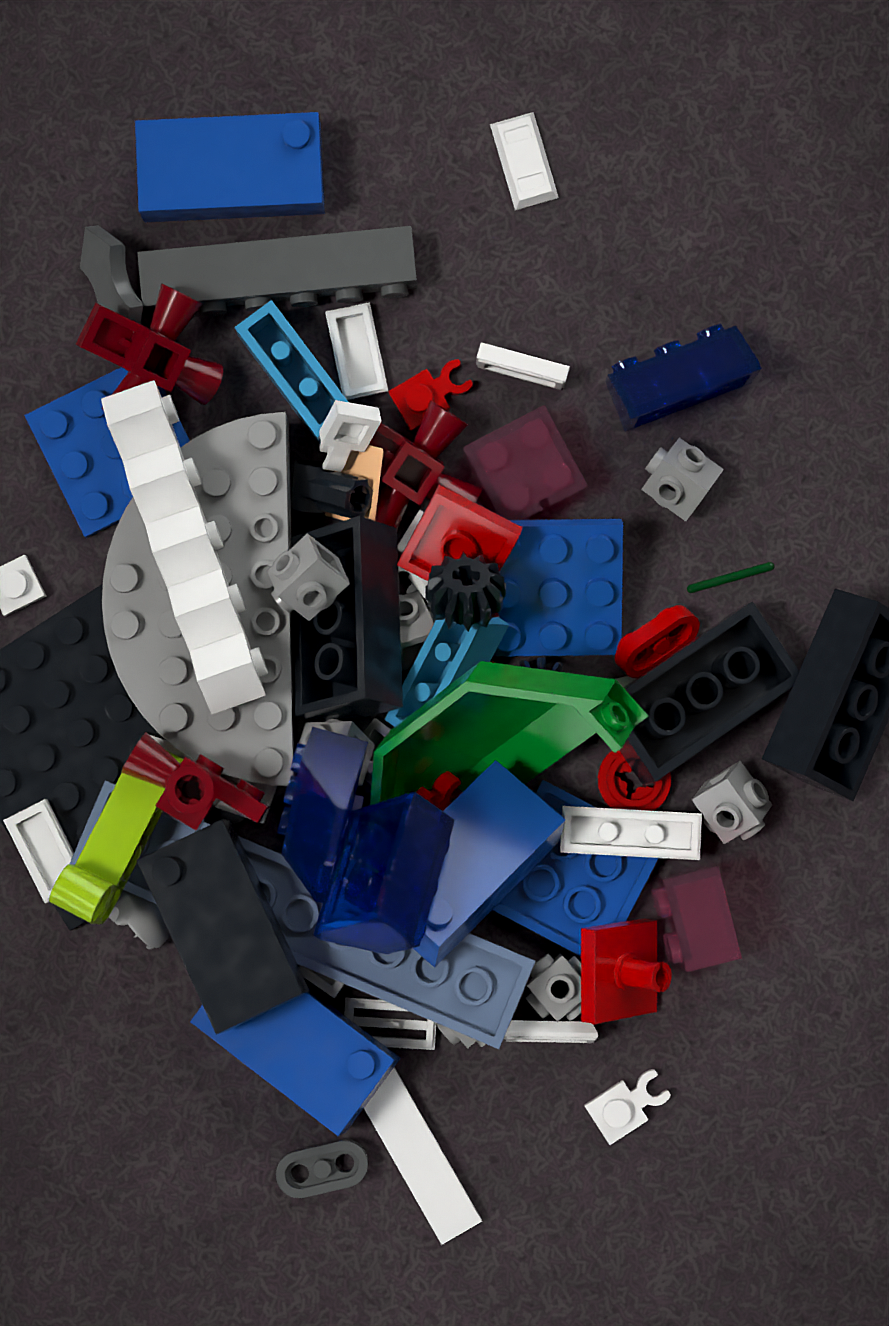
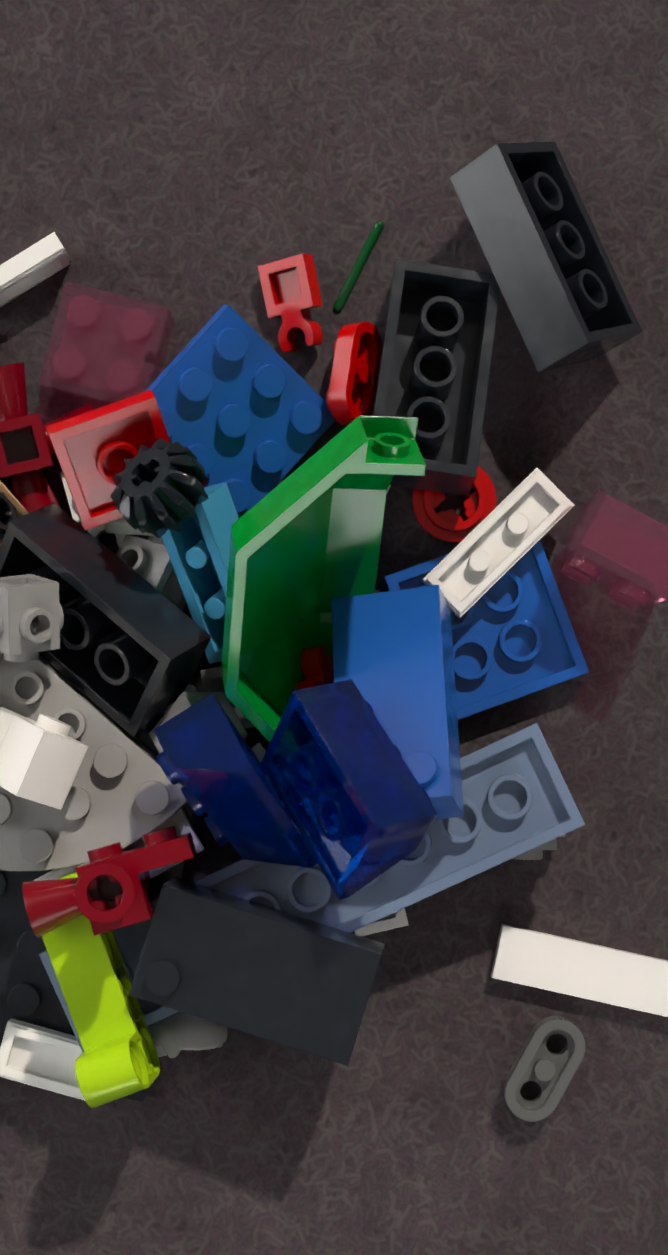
camera: 50 degrees left, 0 degrees up
blue brick [190,988,401,1136] -> none
white tile [344,997,436,1050] -> none
white tile [504,1020,598,1043] -> none
light grey brick [526,953,581,1022] -> none
red tile [581,919,672,1024] -> none
clear blue slope [605,324,762,432] -> none
light grey brick [641,438,724,521] -> none
light grey brick [692,761,772,844] -> none
none -> red plate [257,253,323,352]

